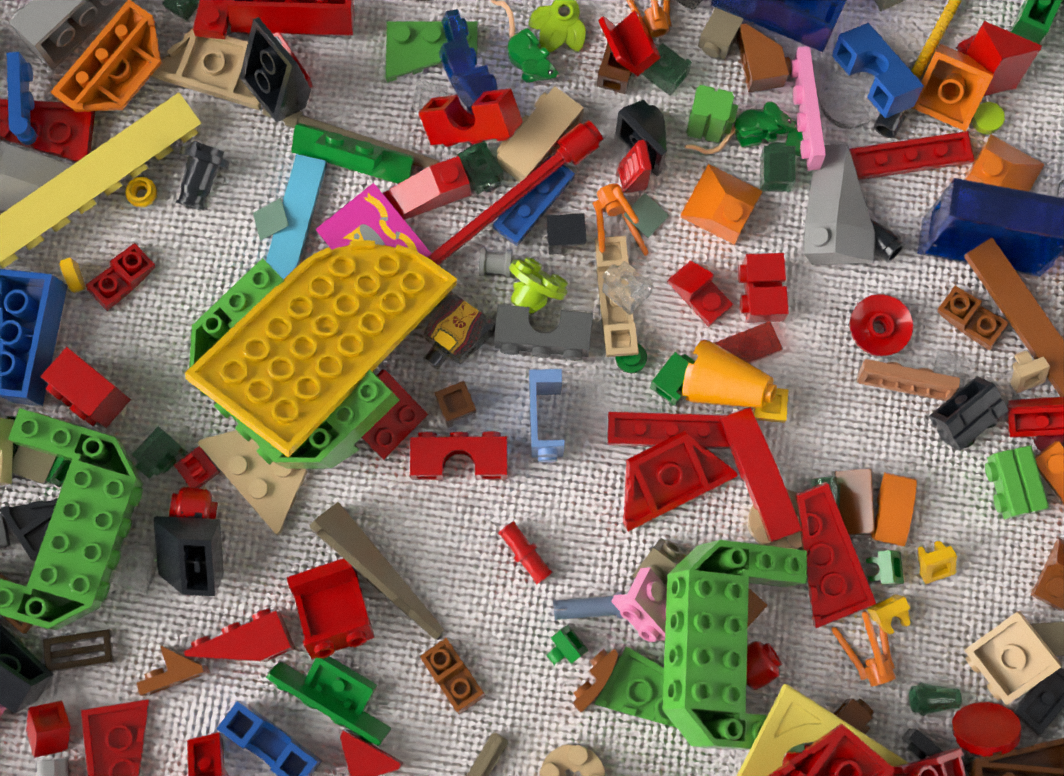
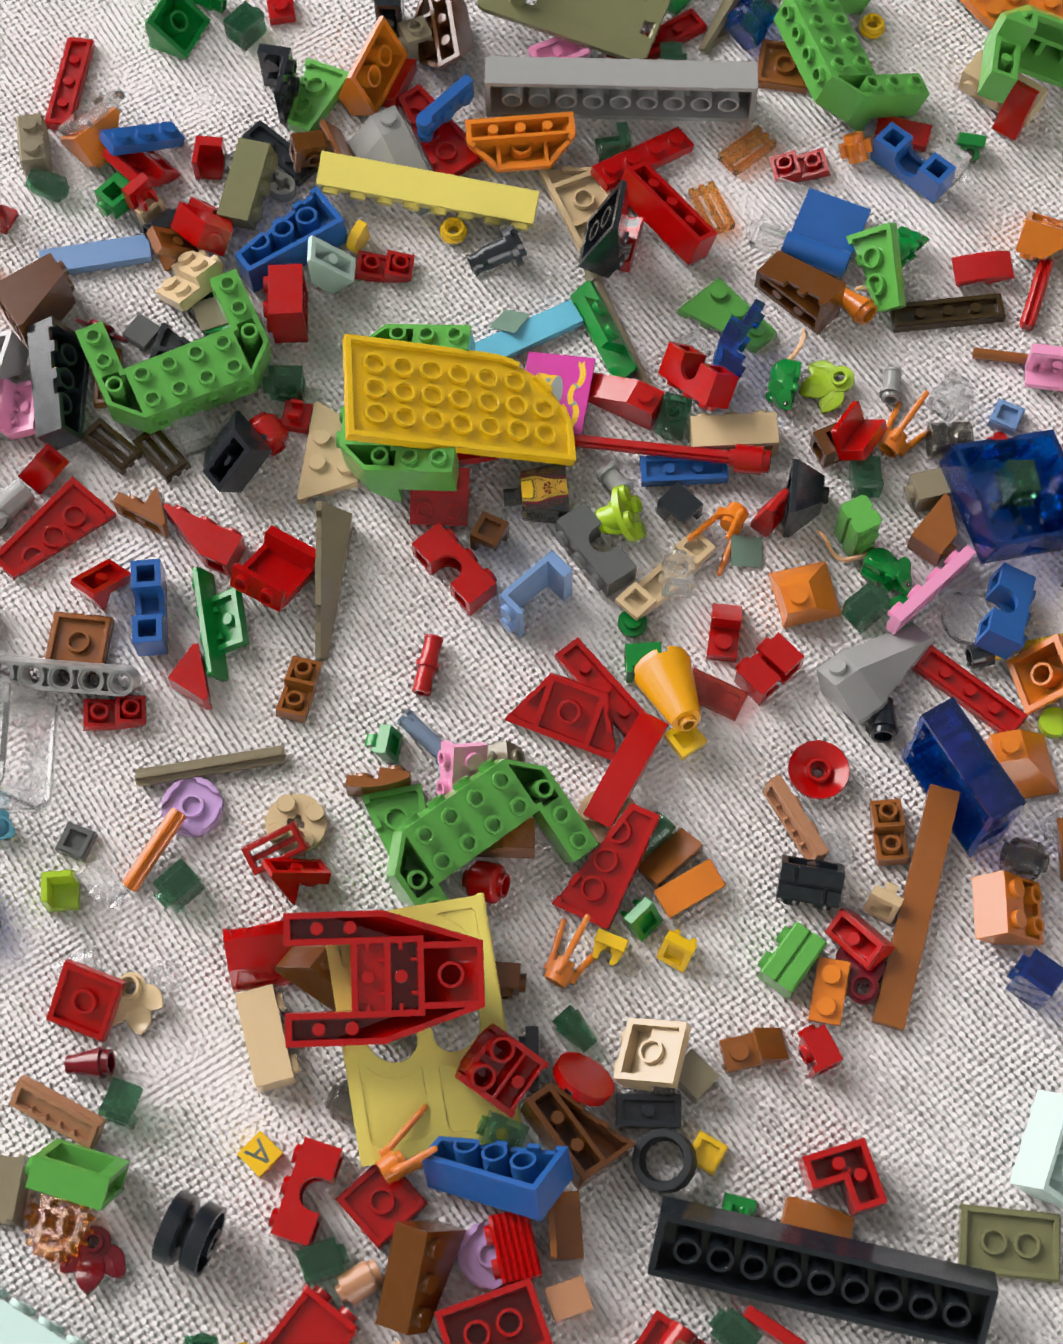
camera: 50 degrees right, 10 degrees down
none -> dark brown tile [132,430,191,484]
none -> light aqua slope [307,235,356,294]

